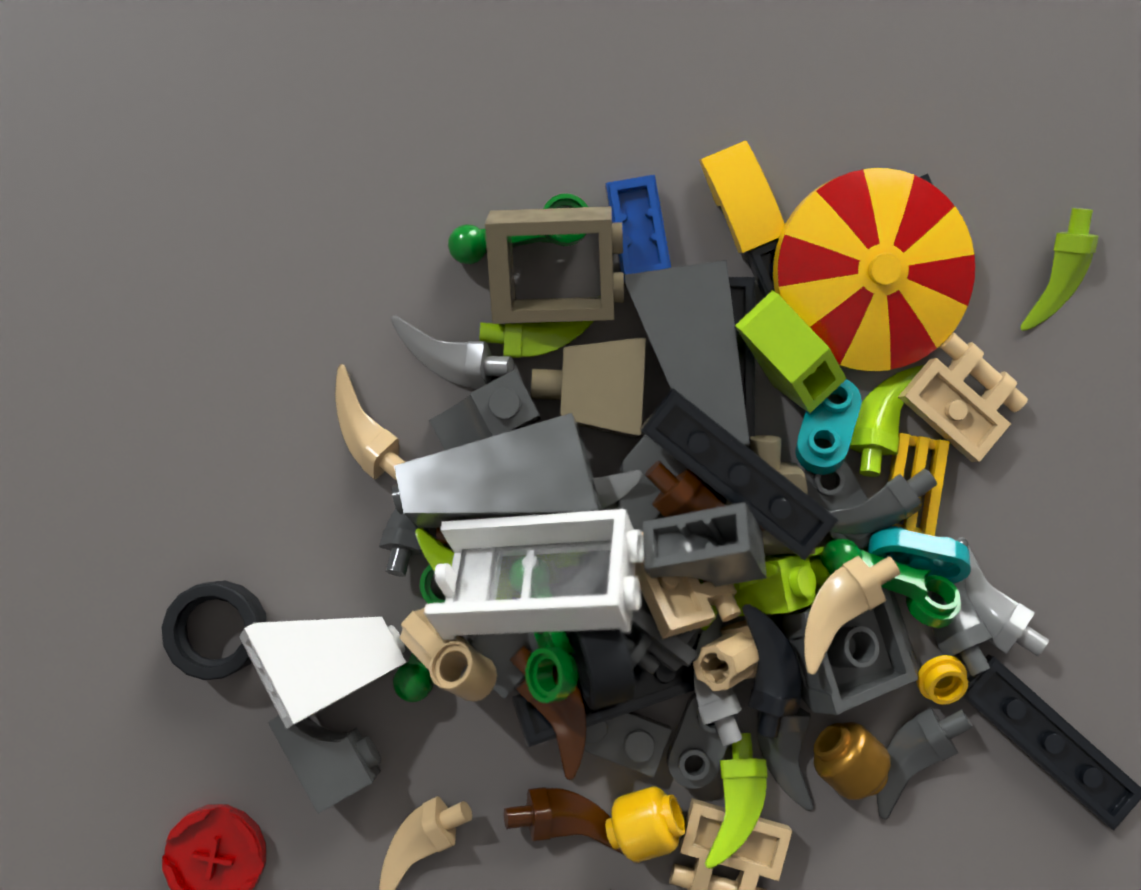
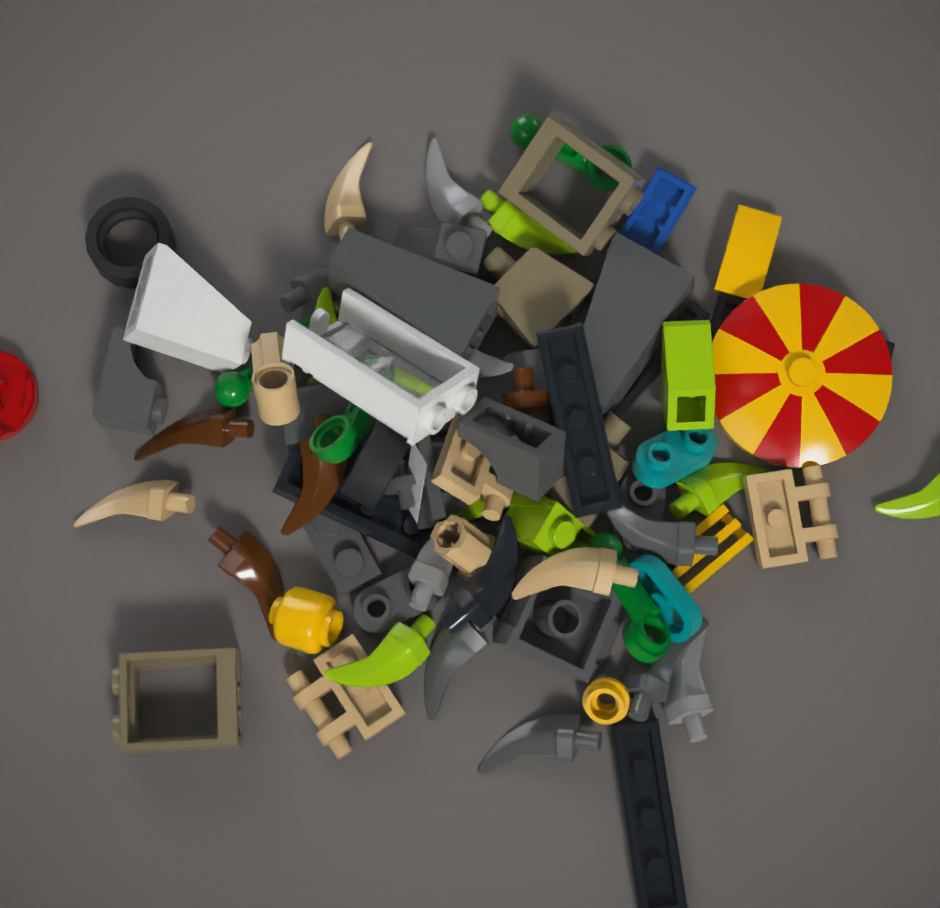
camera: 40 degrees right, 10 degrees down
pearl gold head [813,722,891,800] -> none
none -> reddish brown bar [134,407,255,461]
none -> white sticker [407,445,427,523]

